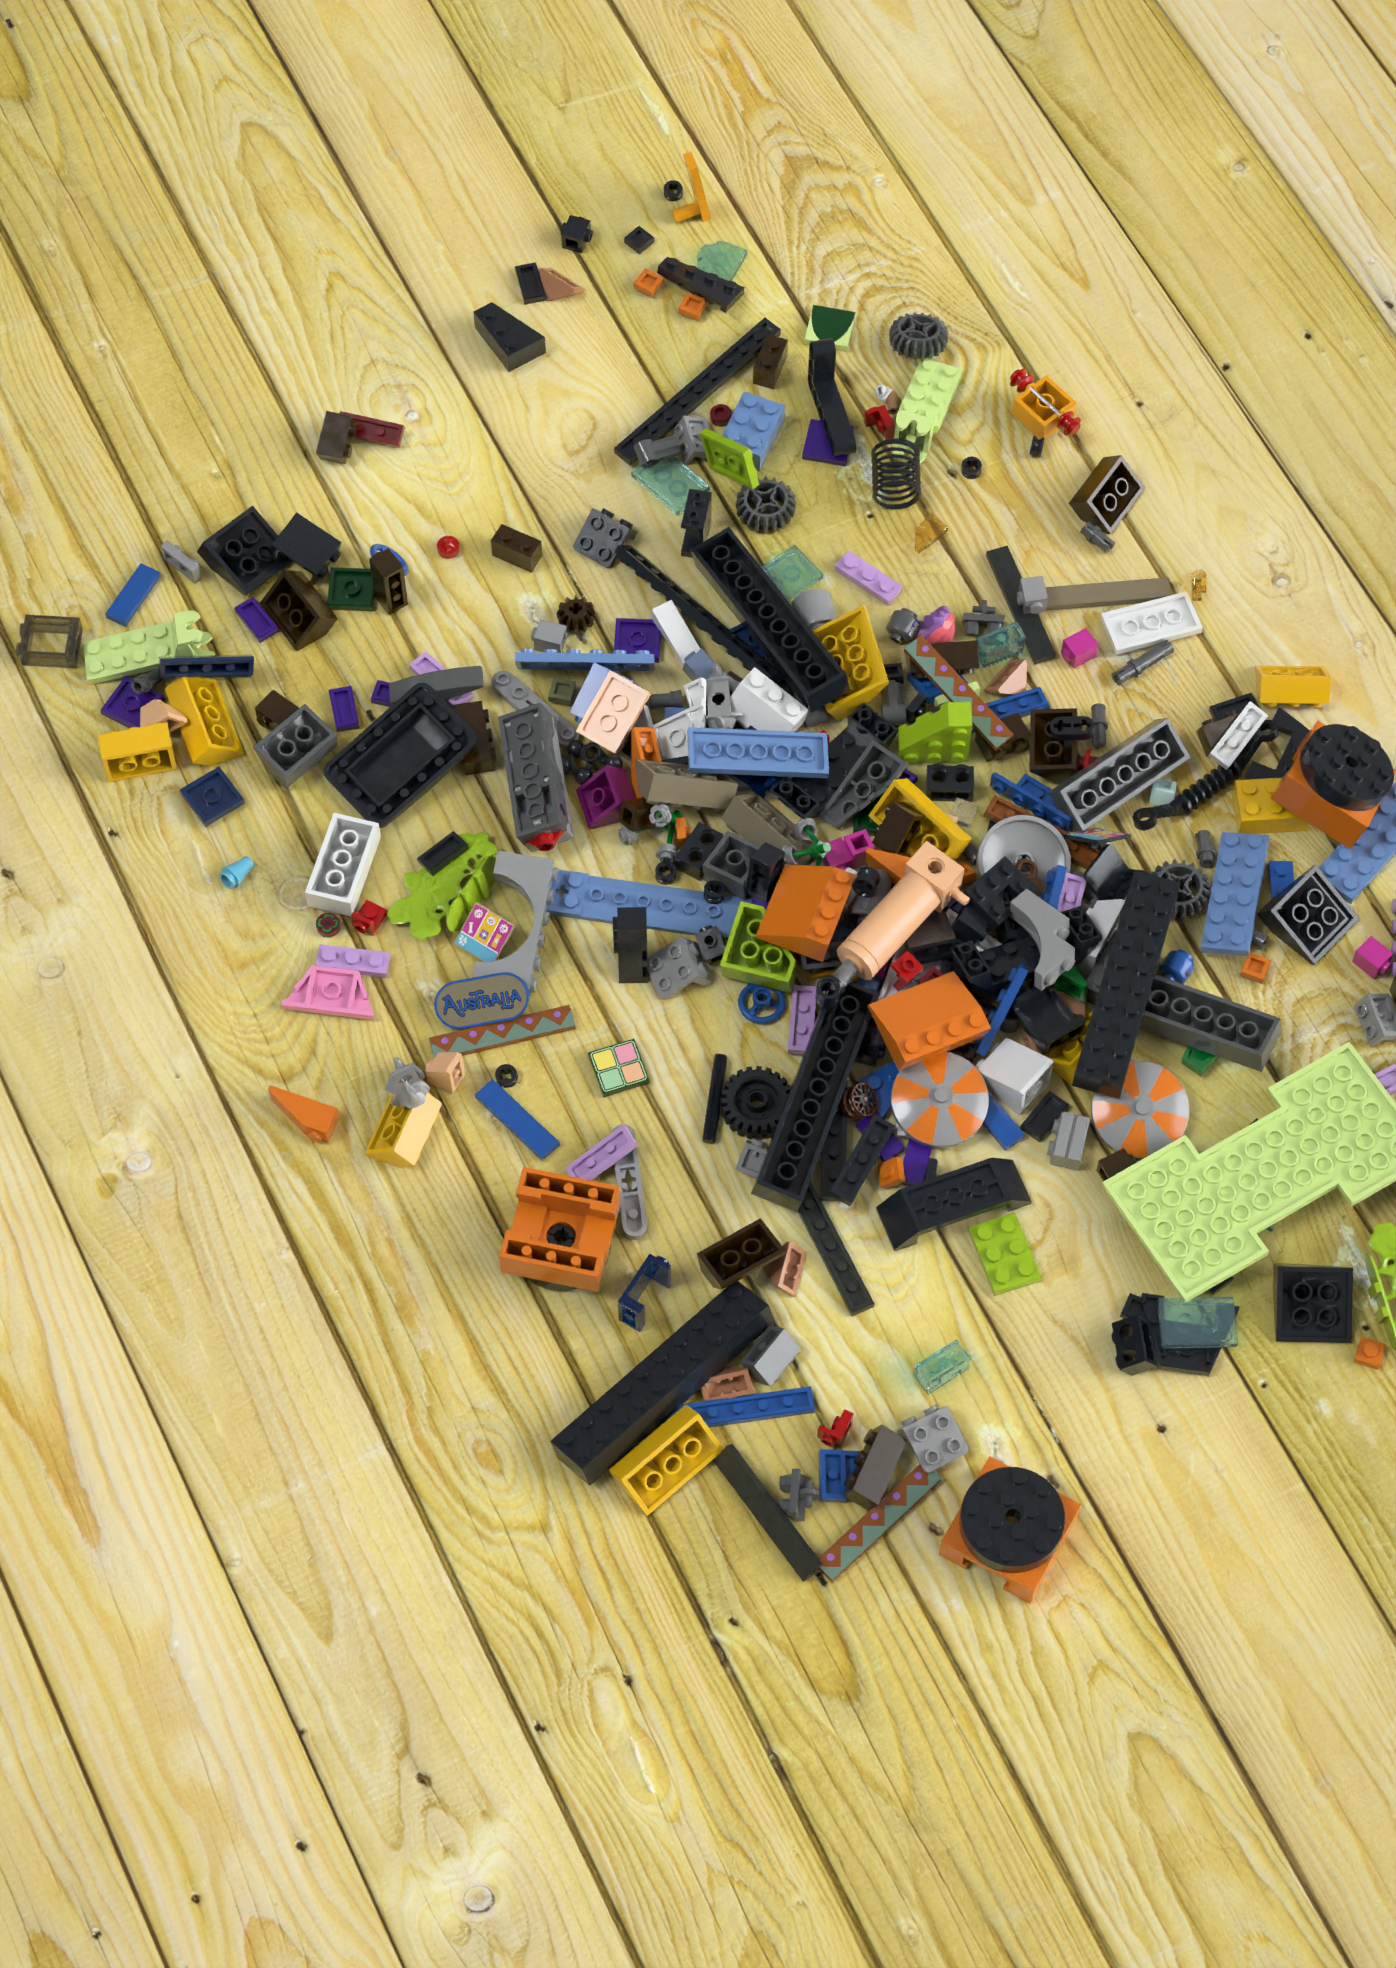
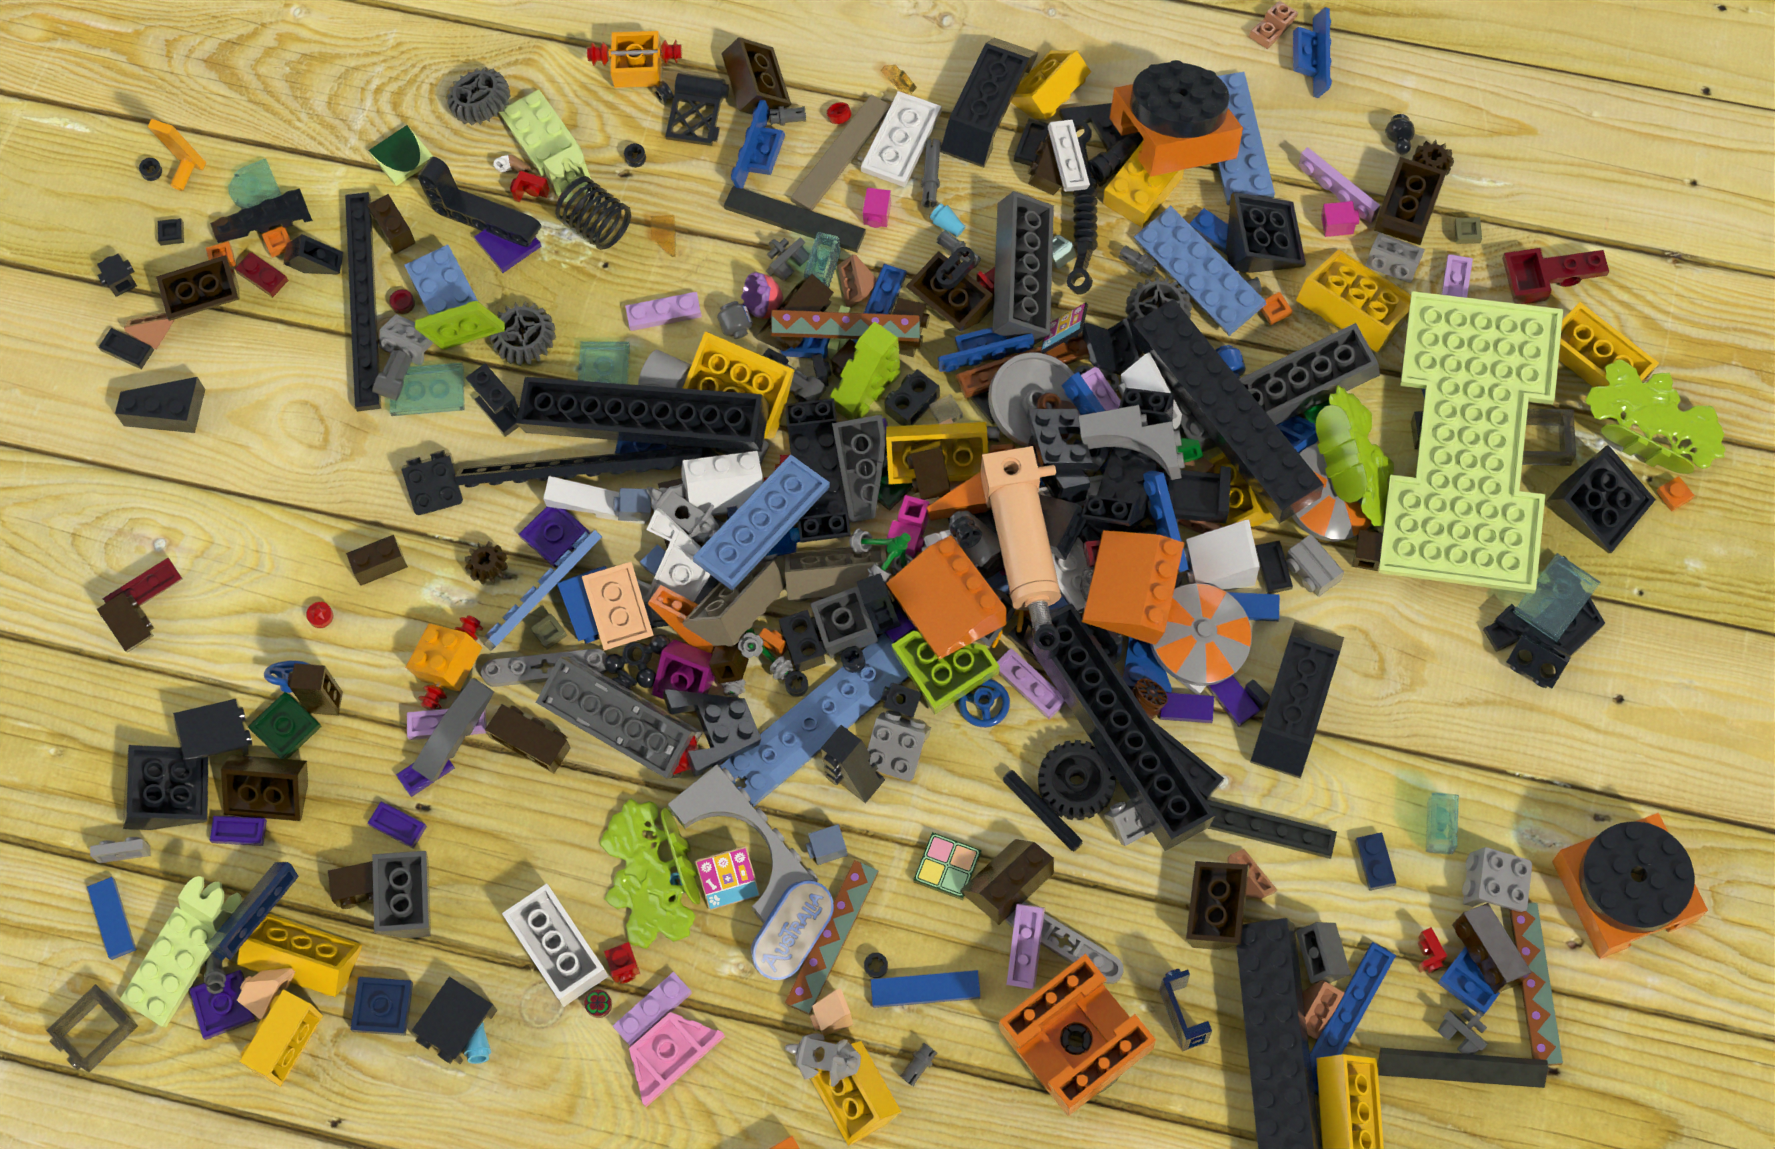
camera: 45 degrees left, 5 degrees up
black wedge [323,683,478,828] -> none
black tile [417,831,469,876] -> none
light grey brick [531,619,567,653] -> none
dark grey pin [649,690,683,709] -> none
black plate [828,1114,895,1206] -> none
orange plate [877,1157,906,1189] -> none
red bracket [891,951,924,992] -> none
lime plate [968,1213,1042,1296] -> none
light grey brick [1017,576,1048,614] -> none
none -> dark brown slope [156,255,240,321]
none -> dark red plate [235,252,289,298]
none -> black slope [283,234,343,275]
none -> light orange brick [405,615,483,710]
none -> black panel [412,976,498,1064]
none -> black wing [663,689,761,777]
none -> black piece [665,73,729,146]
none -> blue bracket [731,100,785,189]
none -> sand blue brick [806,824,848,865]
none -> red tile [827,102,852,124]
none -> dark grey pin [900,1043,938,1087]
none -> medium azure cone [930,203,966,237]
none -> black slope [940,37,1038,168]
none -> dark brown slope [960,839,1054,925]
none -> black axle [1088,137,1137,181]
none -> blue wing [1276,415,1319,453]
none -> yellow slope [1296,249,1411,353]
none -> lime plant [1315,385,1394,526]
none -> dark blue plate [1355,832,1397,891]
none -> clear smoke window [1522,409,1576,466]

